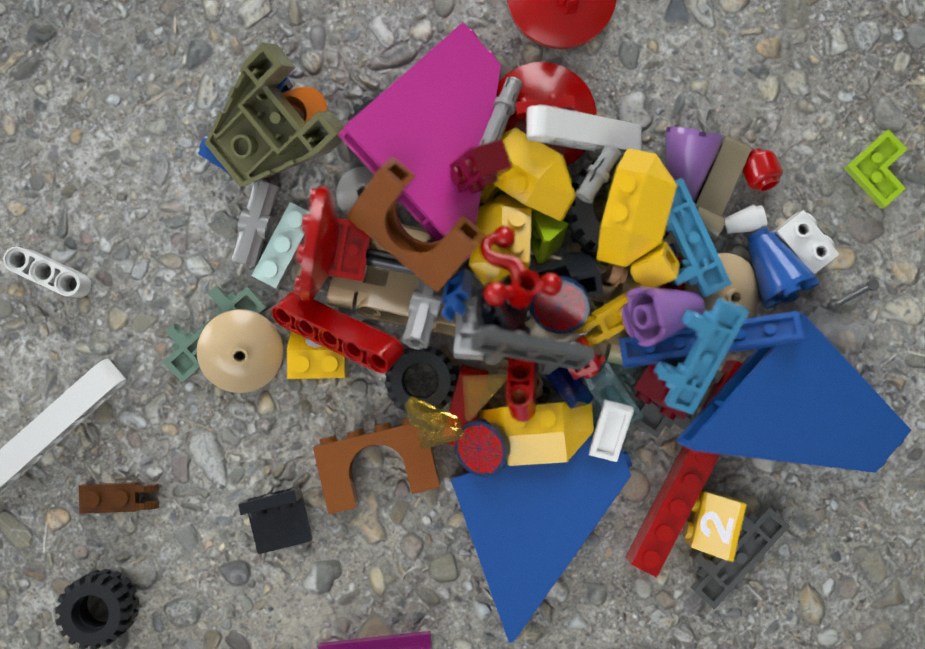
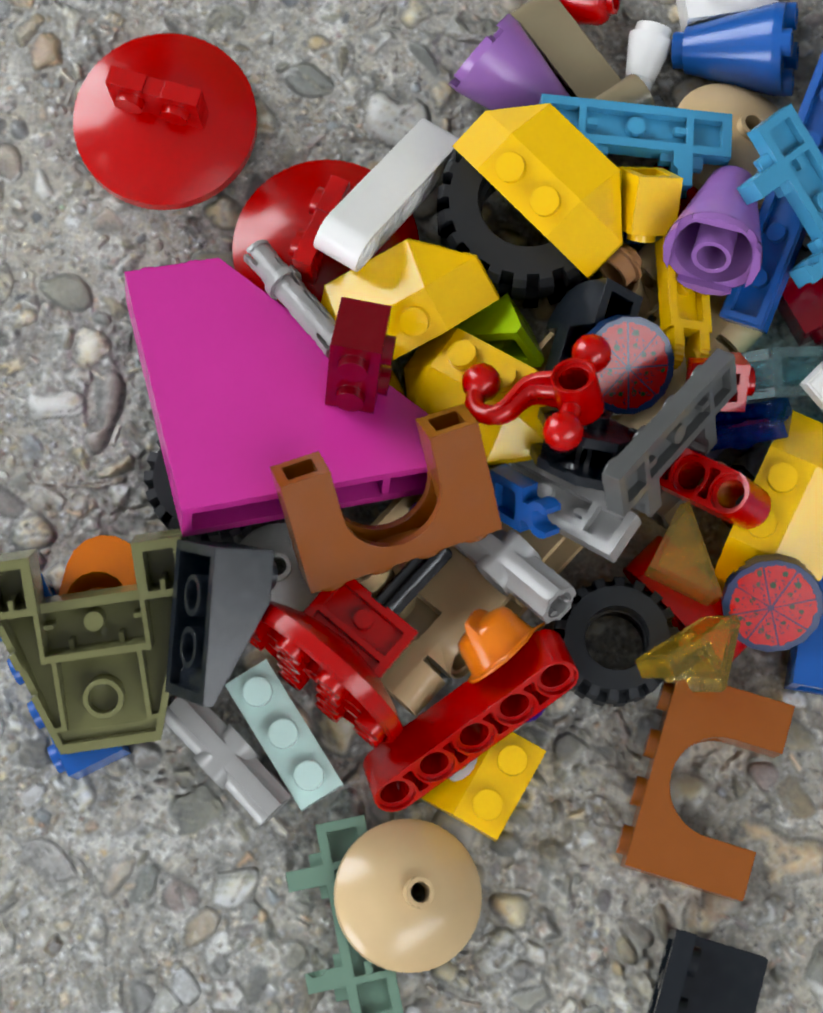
camera: 50 degrees left, 10 degrees down
light grey pin [575,144,622,204] -> none
none -> black slope [165,540,278,707]
none -> orange piece [457,607,546,683]

